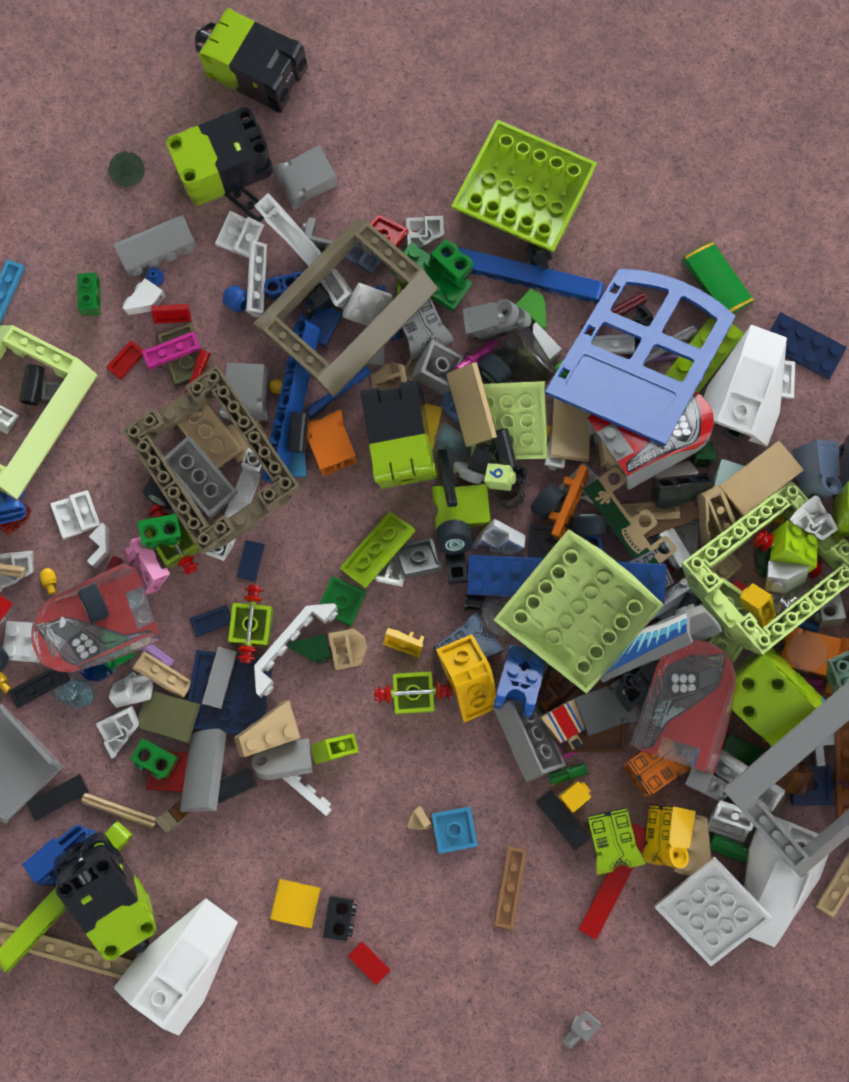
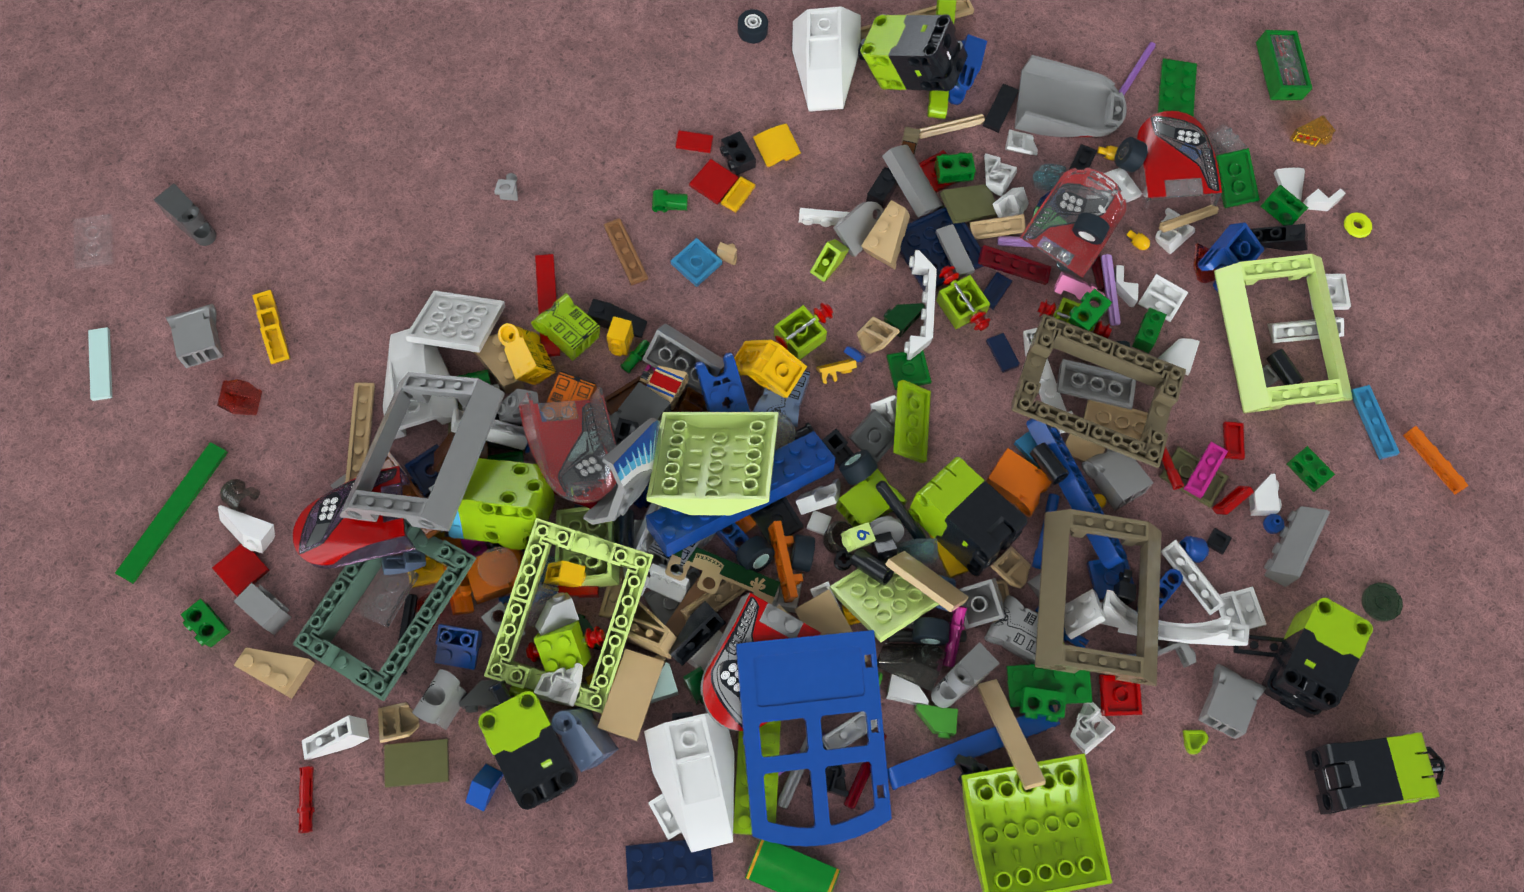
camera: 140 degrees right, 10 degrees down
none -> green piece [652,189,688,213]
none -> red tile [689,159,739,205]
none -> yellow tile [721,176,756,213]
none -> black wheel [738,9,768,44]
none -> white tile [806,511,832,536]
none -> blue tile [844,346,866,362]
none -> tan tile [977,679,1046,790]
none -> dark red plate [978,245,1052,285]
none -> white slope [1005,129,1038,155]
none -> lavender axle [1101,254,1121,326]
none -> green brick [1132,307,1167,353]
none -> white slope [1158,338,1200,376]
none -> lime tile [1183,730,1209,755]
none -> black tile [1206,528,1232,555]

